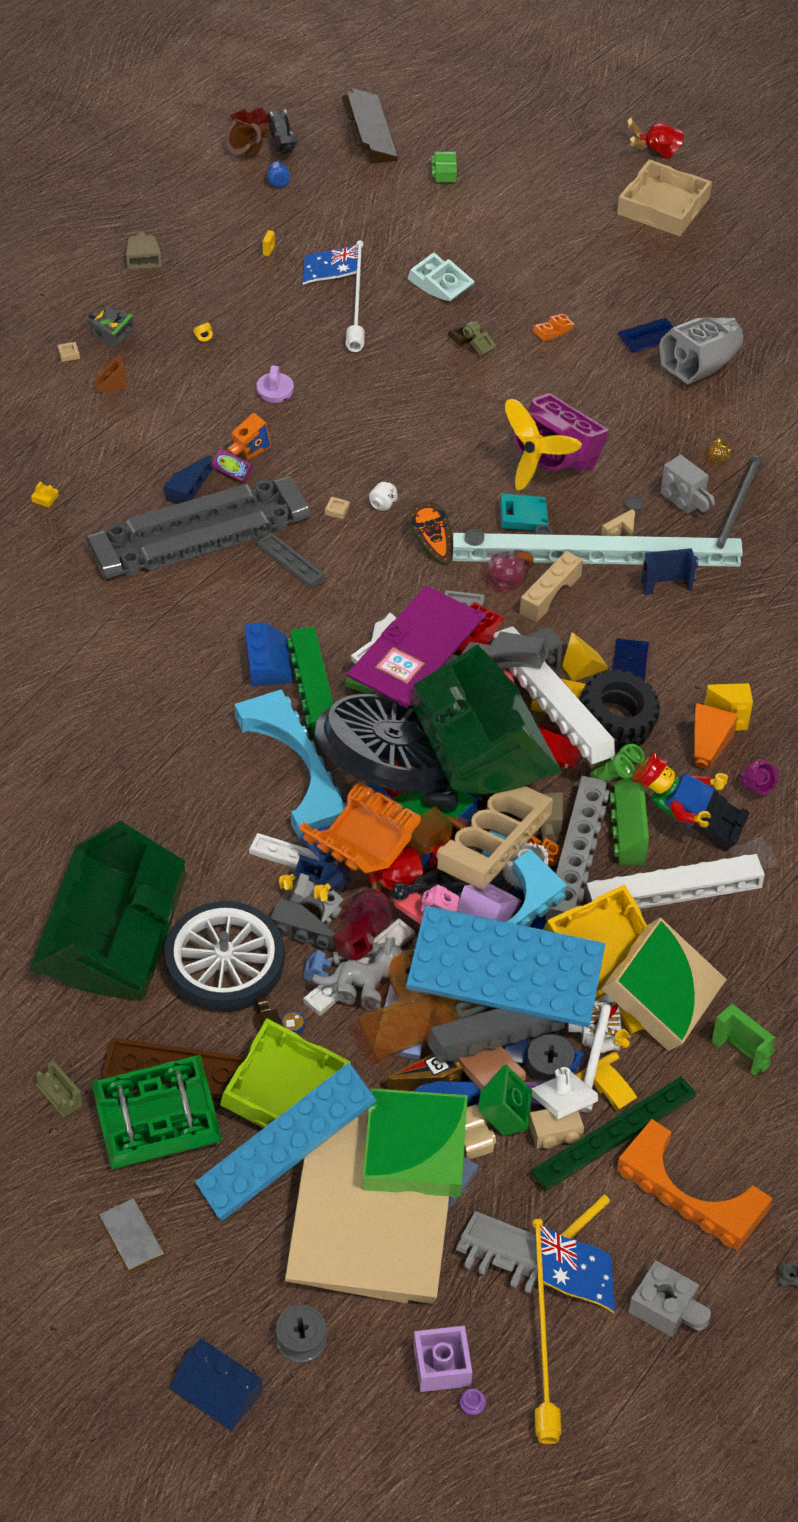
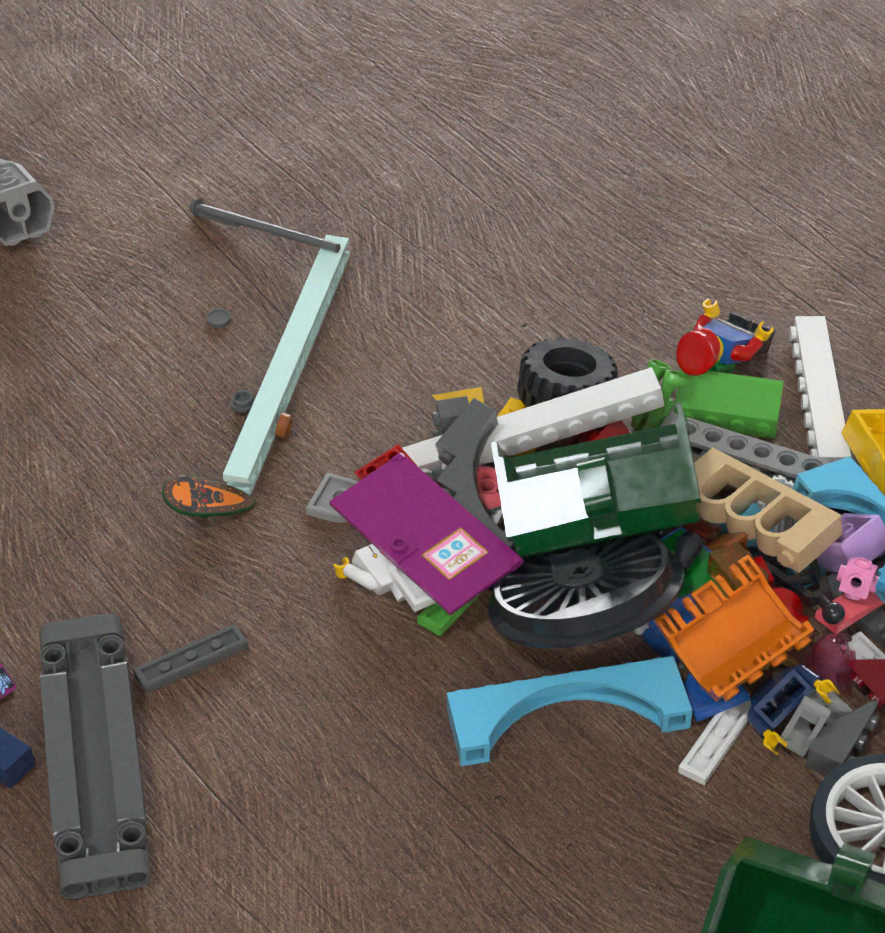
camera: 75 degrees left, 5 degrees down
blue slope [245,622,293,687] -> none
green brick [287,626,333,736] -> none
tan tile [325,497,350,519] -> none
white head [369,482,398,511] -> none
dark grey piece [465,529,485,546] -> none
clear pink cylinder [488,554,529,591] -> none
teal container [499,493,549,531] -> none
brick [505,393,610,491] -> none
tan arch [520,551,583,623] -> none
tan slope [601,509,635,536] -> none
clear blue piece [612,638,649,682] -> none
dark blue panel [641,548,698,595] -> none
light grey brick [660,455,715,514] -> none
orange slope [694,703,738,769] -> none
yellow slope [704,683,753,731] -> none
clear yellow cone [708,437,732,463] -> none
magenta hair [739,759,780,795] -> none

